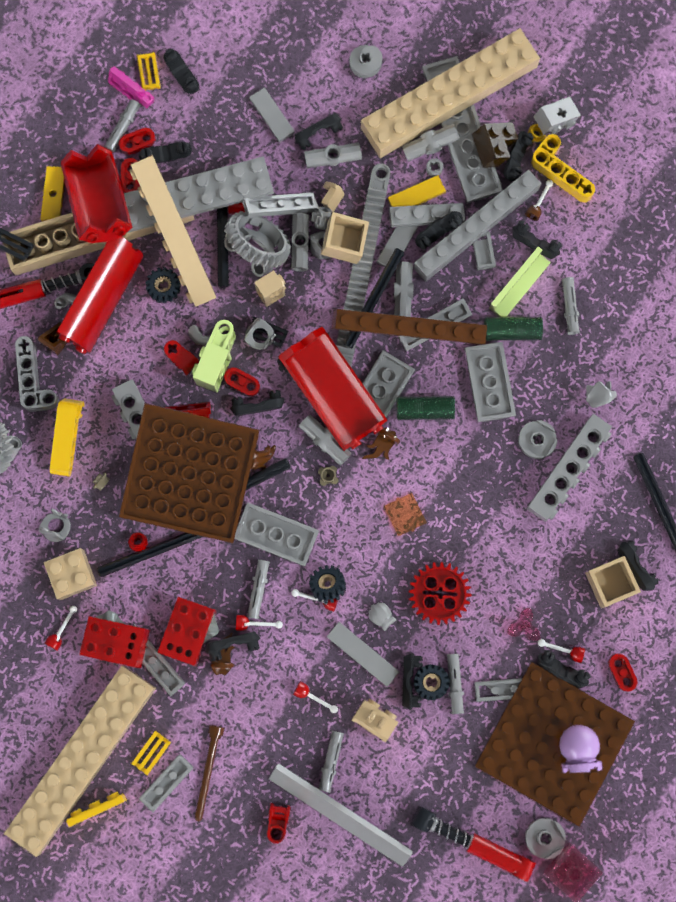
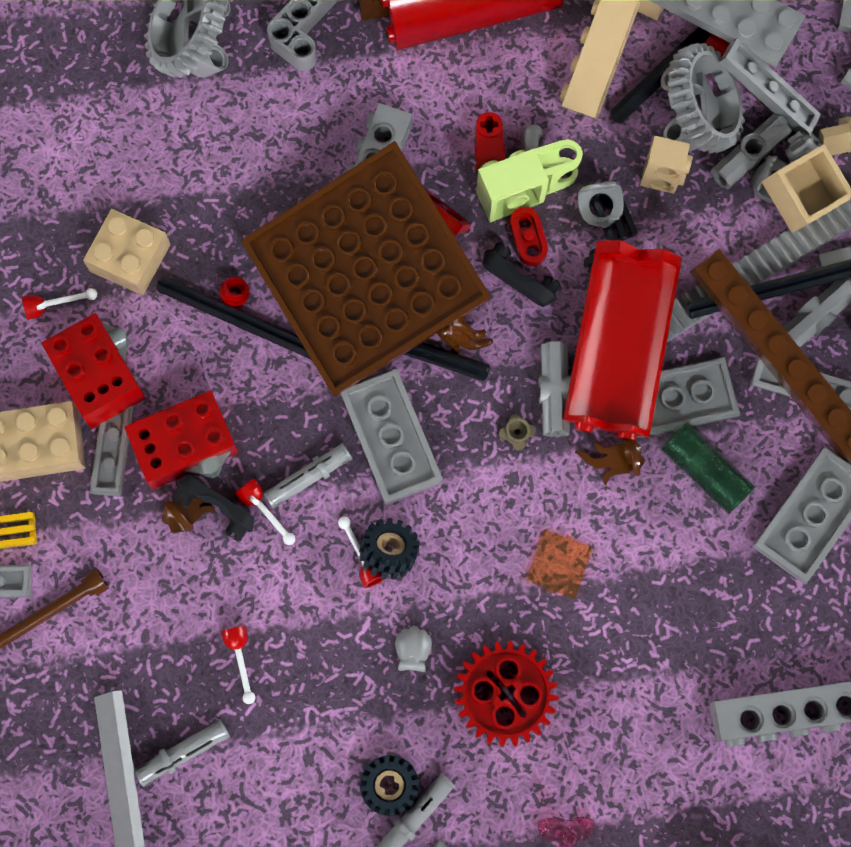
camera: 45 degrees right, 5 degrees down
light grey piece [39,509,71,542] -> none
yellow beam [50,398,84,477] -> none
dark tan plate [93,473,110,491] -> none
black bush [146,267,181,303] -> none
red piece [267,803,291,844] -> none
light grey tile [327,622,399,687] -> none
tan hinge [351,699,399,743] -> none
black piece [402,653,423,710] -> none
light grey plate [518,420,557,459] -> none

